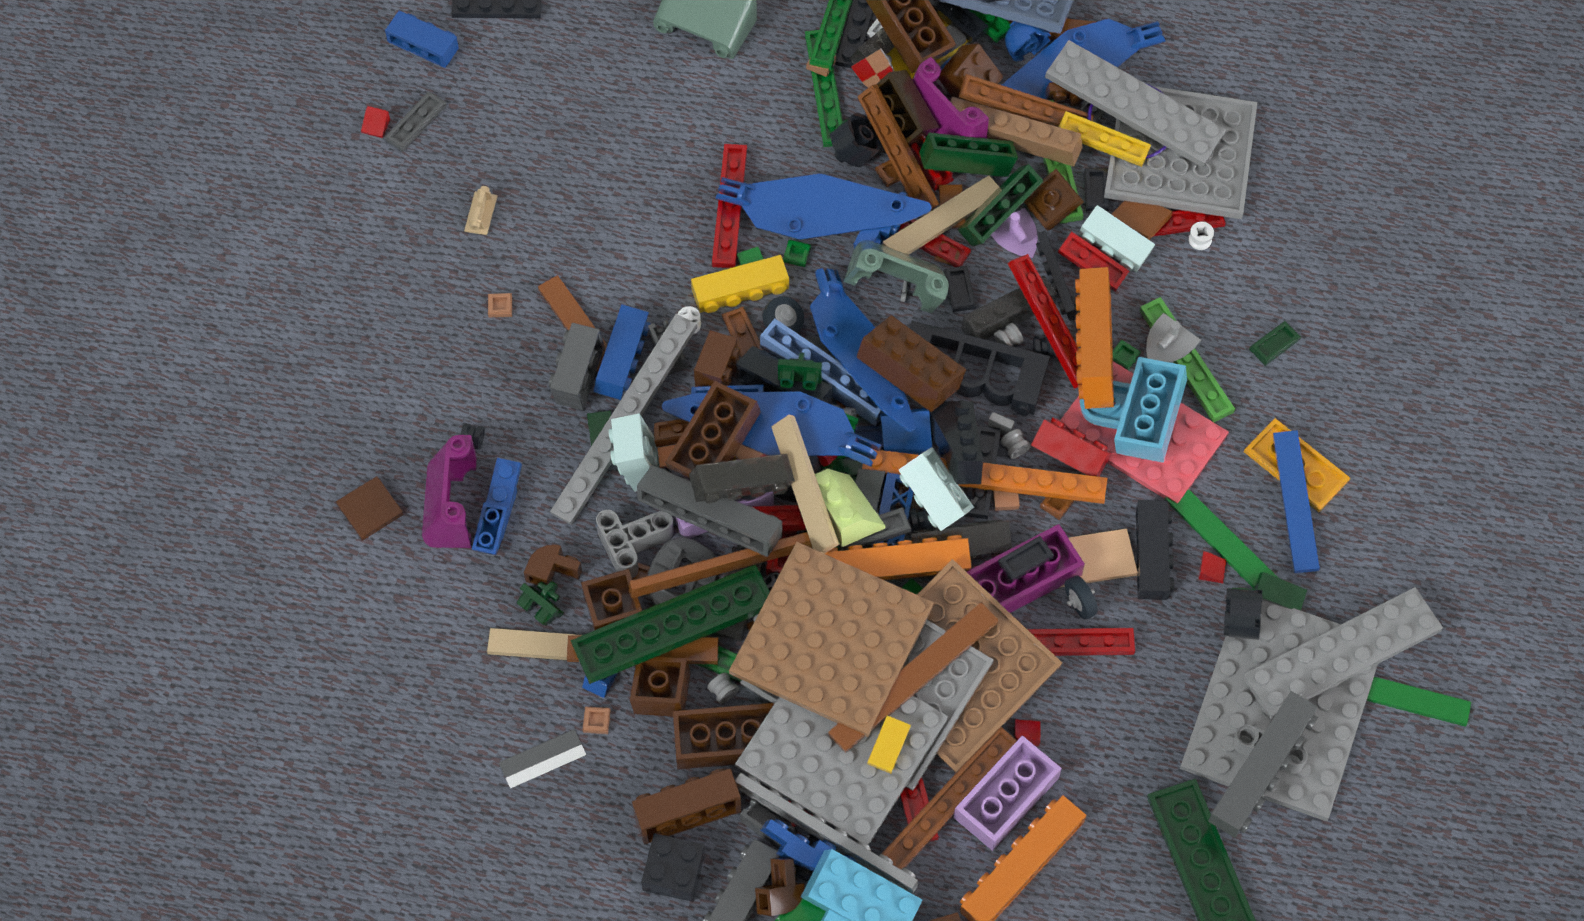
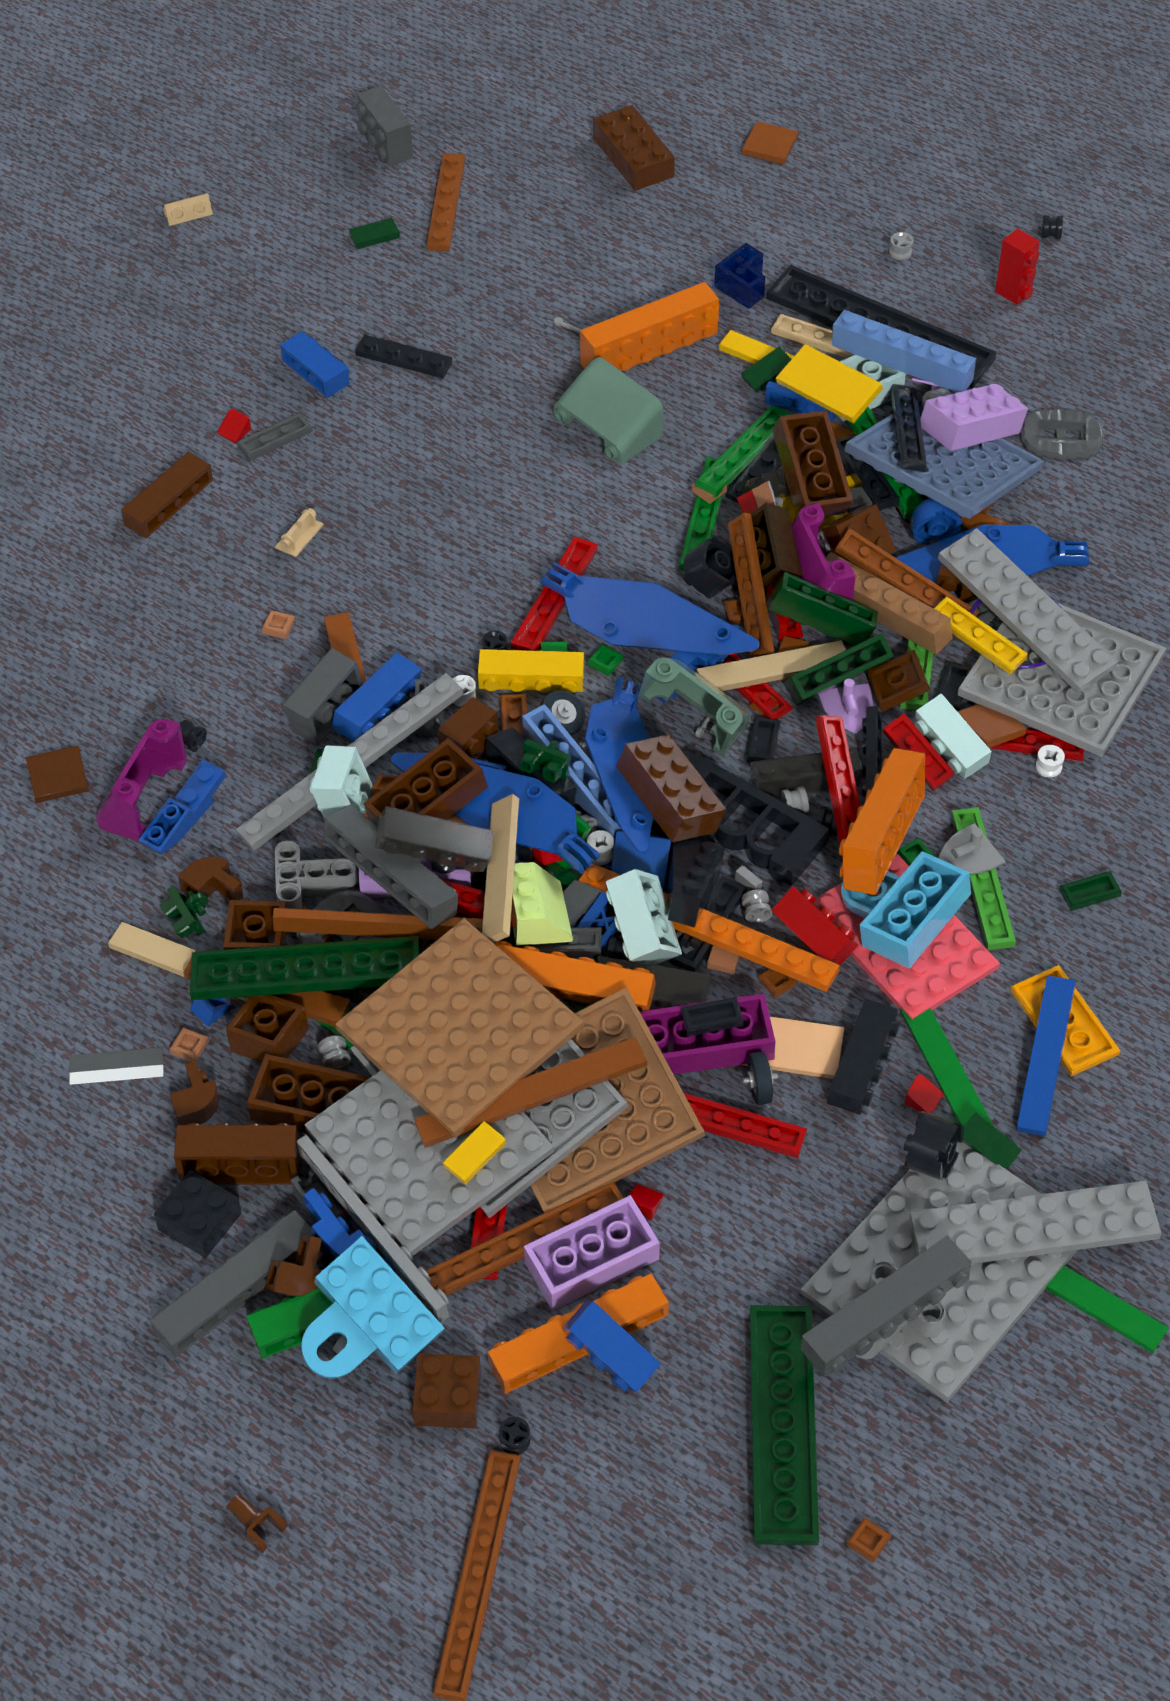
camera: 20 degrees right, 10 degrees down
none -> reddish brown brick [121,452,213,539]
none -> reddish brown brick [170,1060,219,1125]
none -> black wheel [482,630,508,650]
none -> blue brick [562,1300,661,1392]
none -> white wheel [587,830,614,865]

